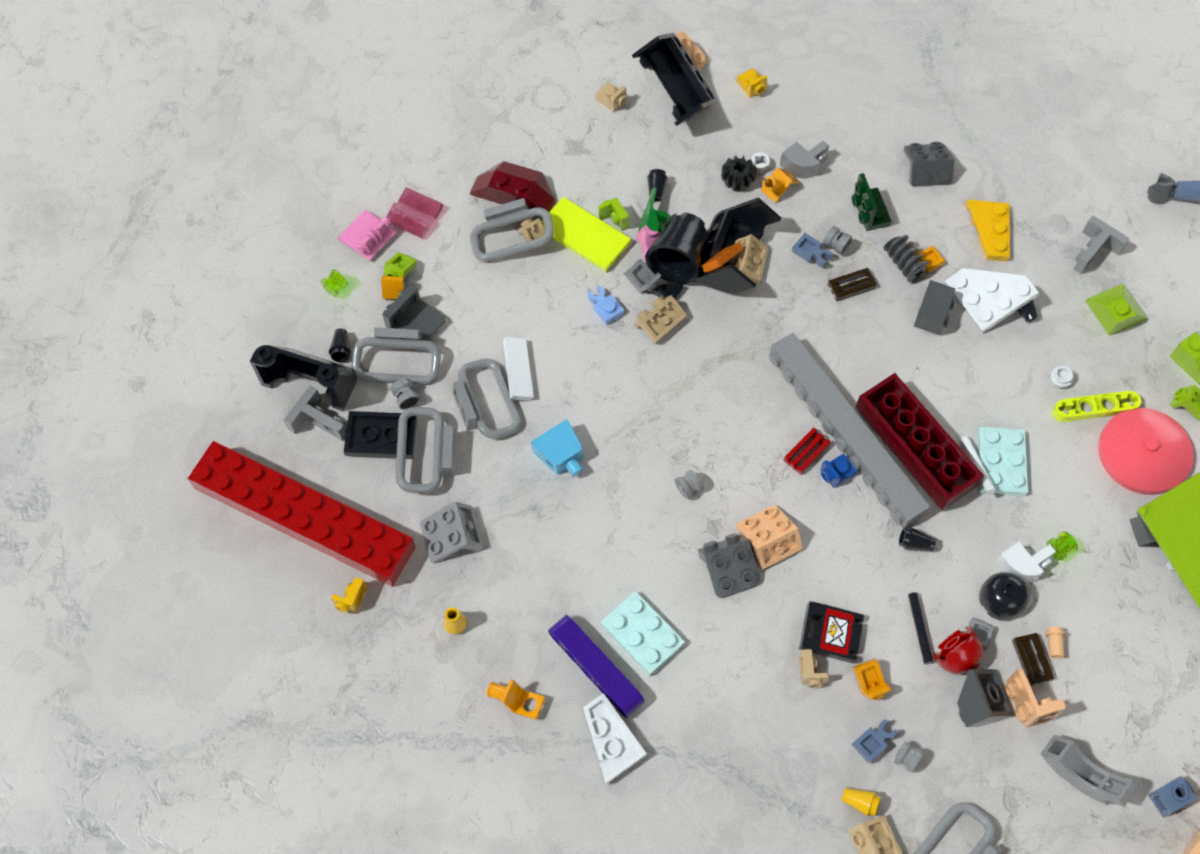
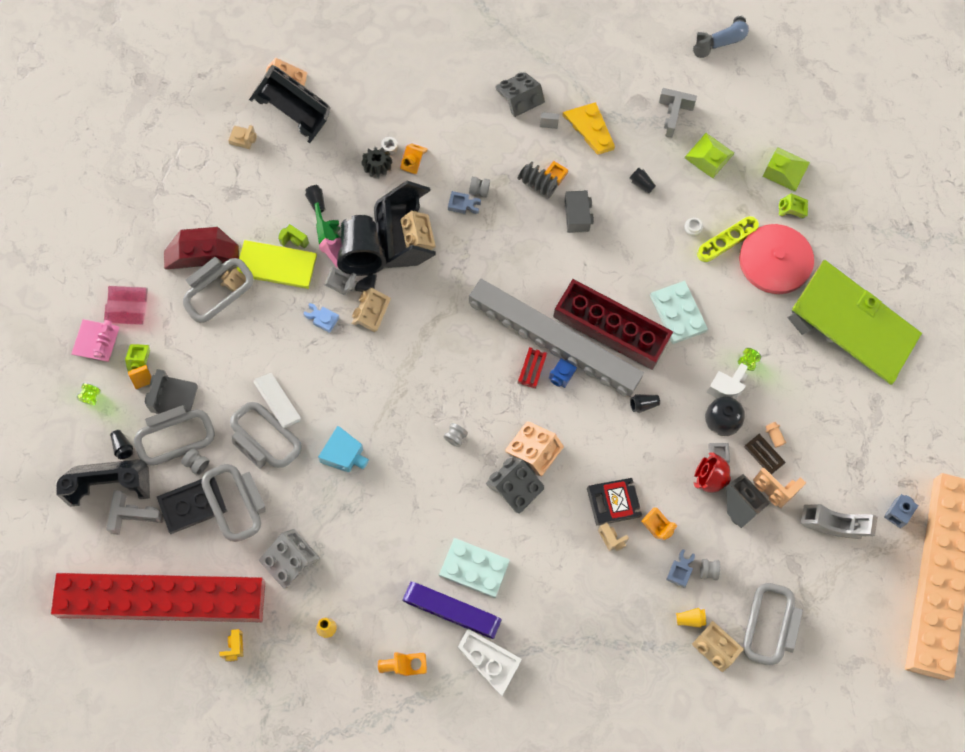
camera: 30 degrees left, 5 degrees up
orange tile [701,242,743,273] -> none
yellow bracket [736,68,768,98] -> none
light grey brick [780,141,829,179] -> none
dark brown tile [828,268,877,302] -> none
dark green bracket [852,173,892,231] -> none
black bar [908,592,934,665] -> none
white plate [945,268,1039,333] -> none
white bar [960,436,996,495] -> none
none -> light grey tile [540,112,559,129]

